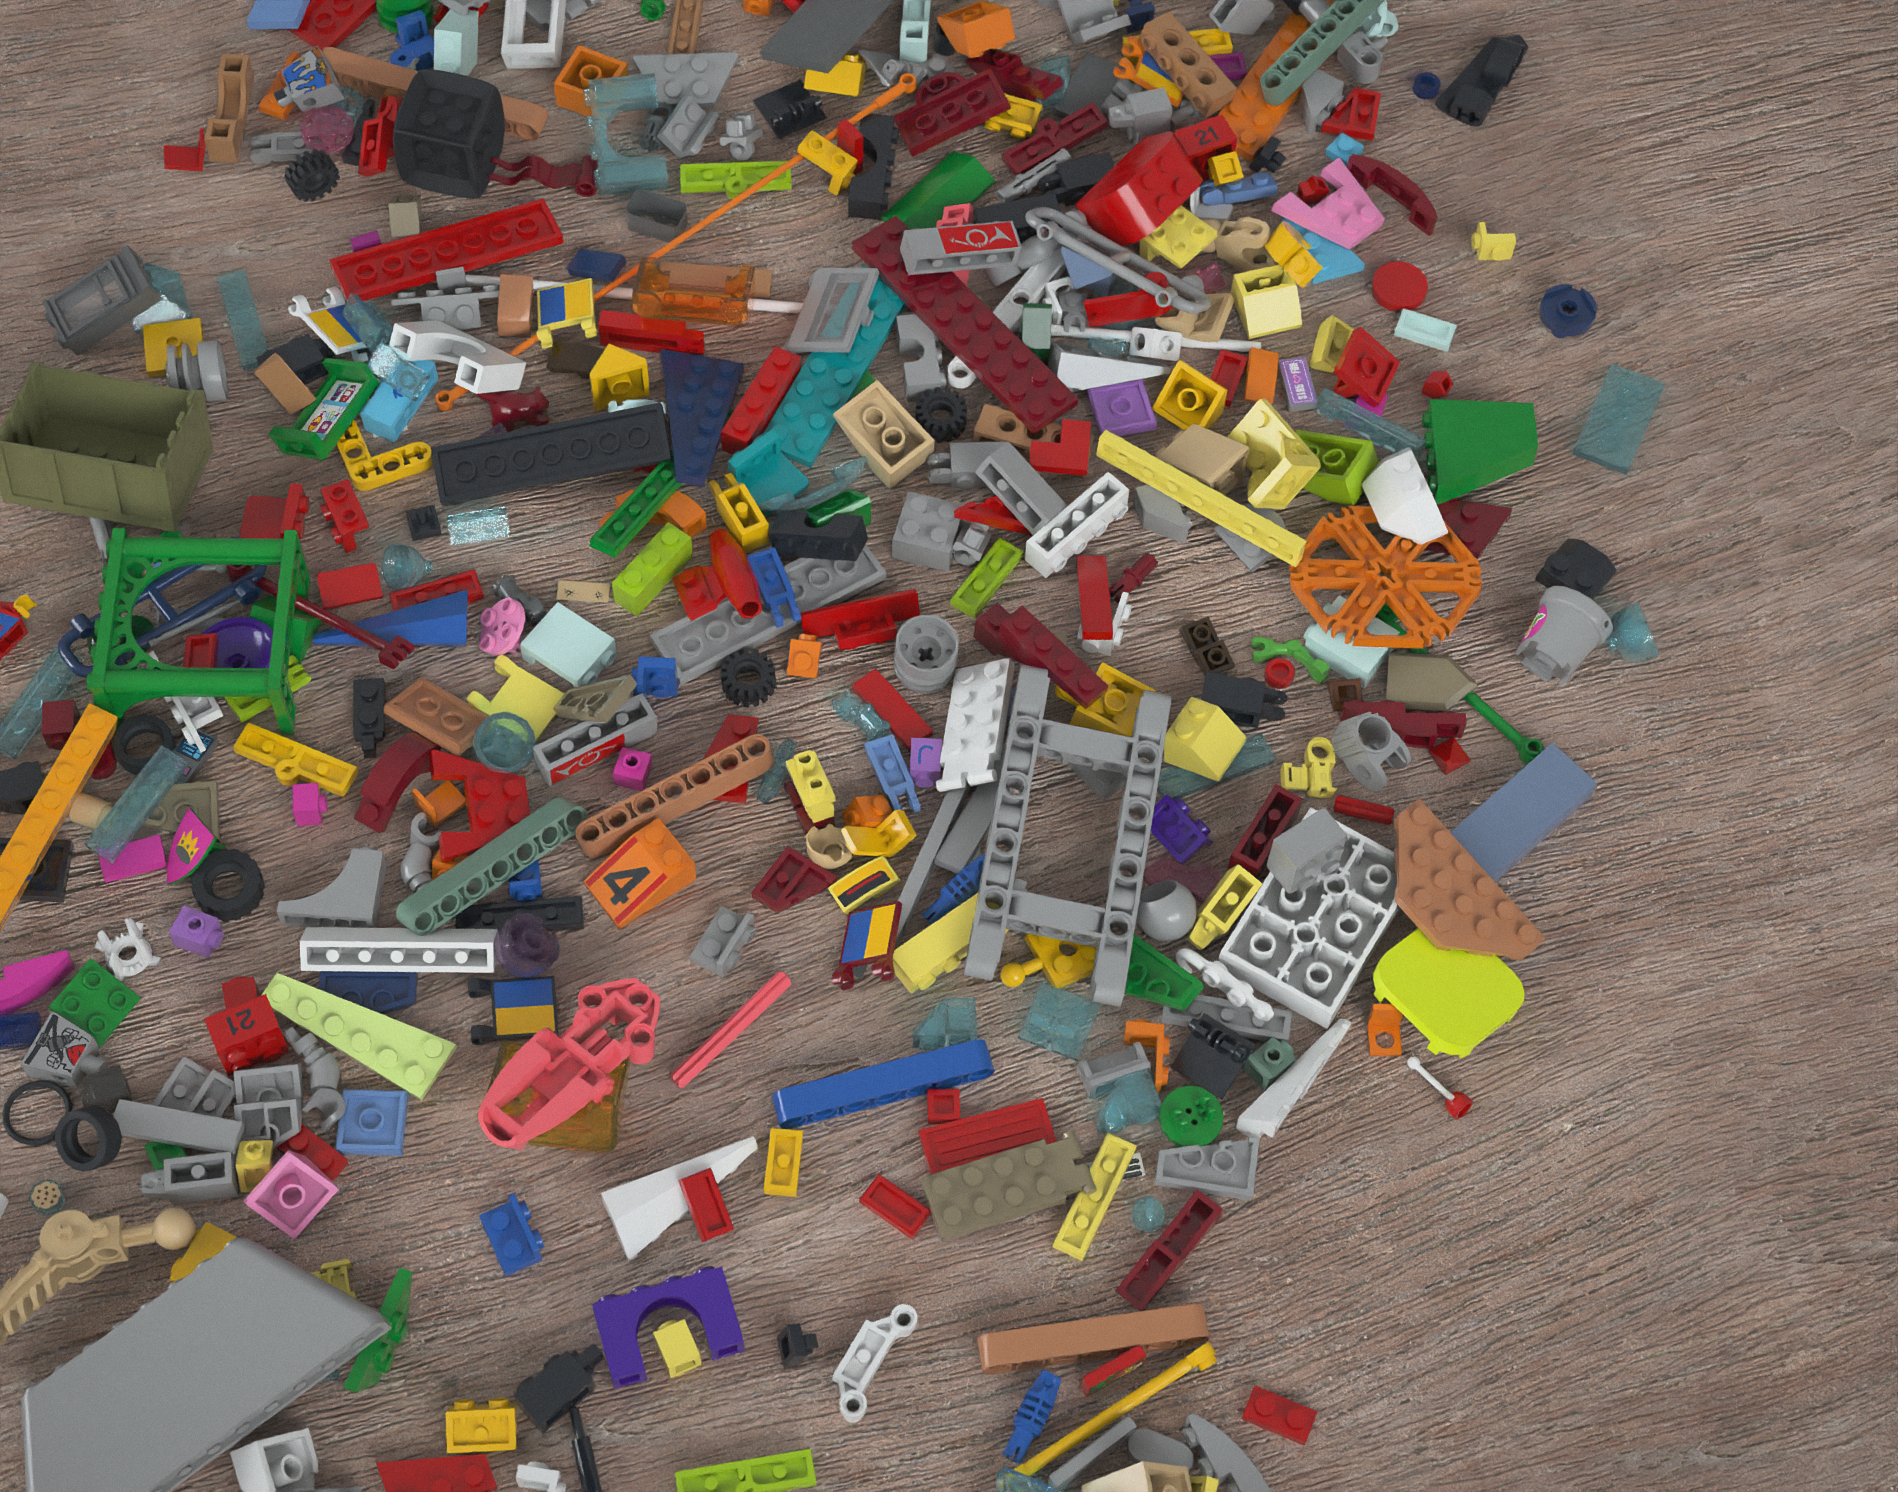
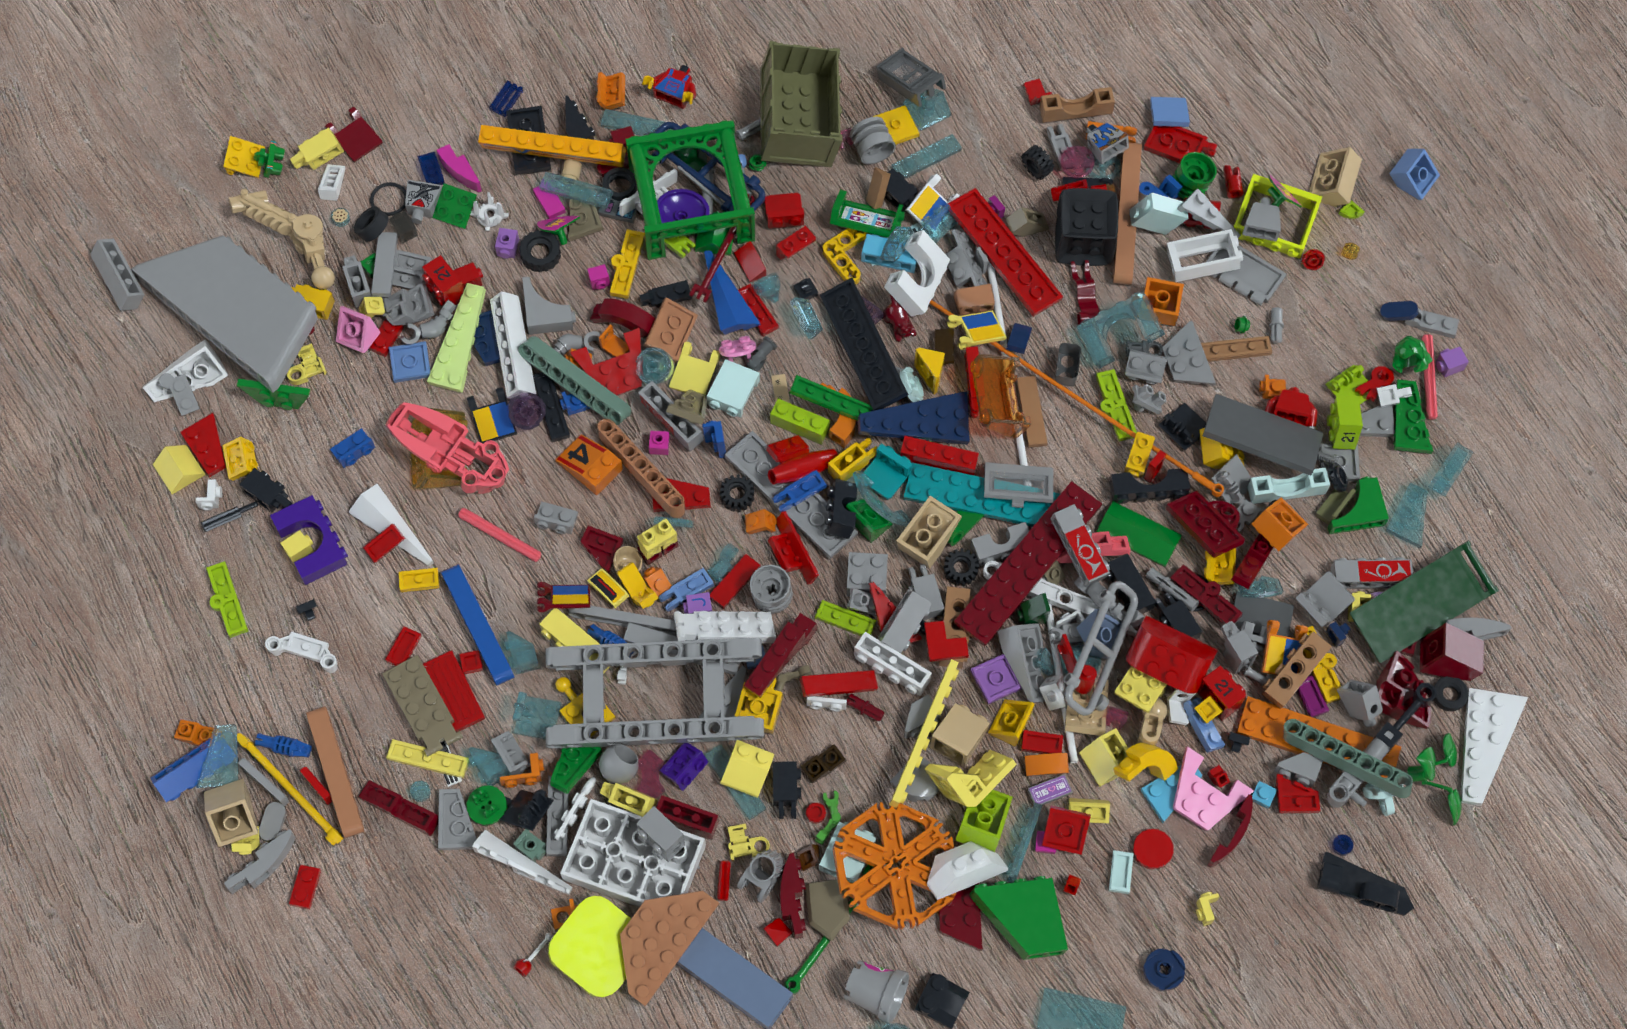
camera: 80 degrees right, 5 degrees up
red tile [183,633,219,668] -> none

